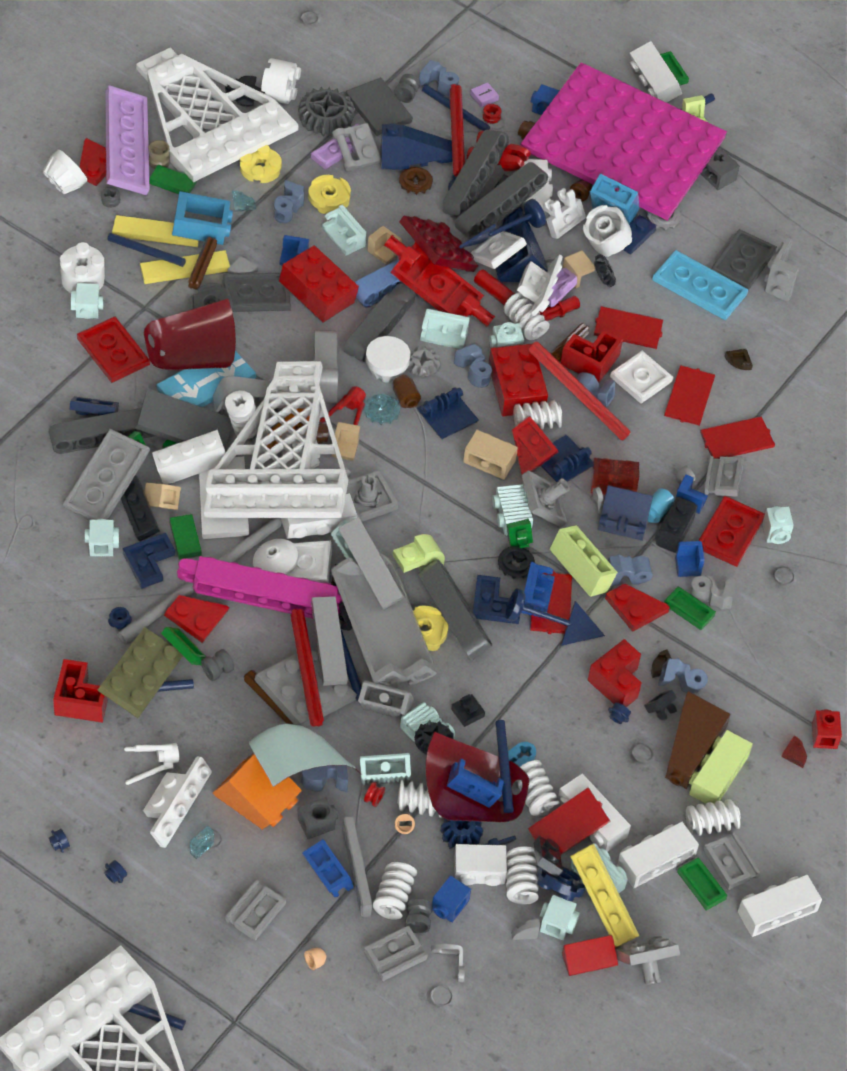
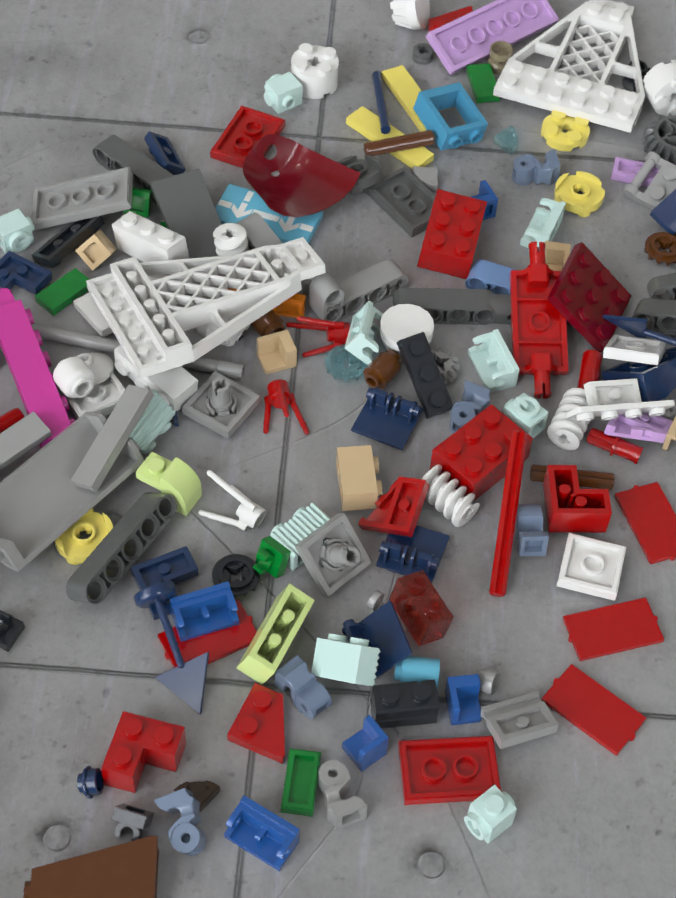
camera: 60 degrees right, 0 degrees up
none -> white head [53,356,95,398]
none -> white plant [198,470,267,532]
none -> blue hinge [224,795,300,872]
none -> red plant [263,379,309,435]
none -> light aqua brick [311,633,380,686]
none -> light aqua hinge [345,301,383,365]
none -> black plate [397,332,453,419]

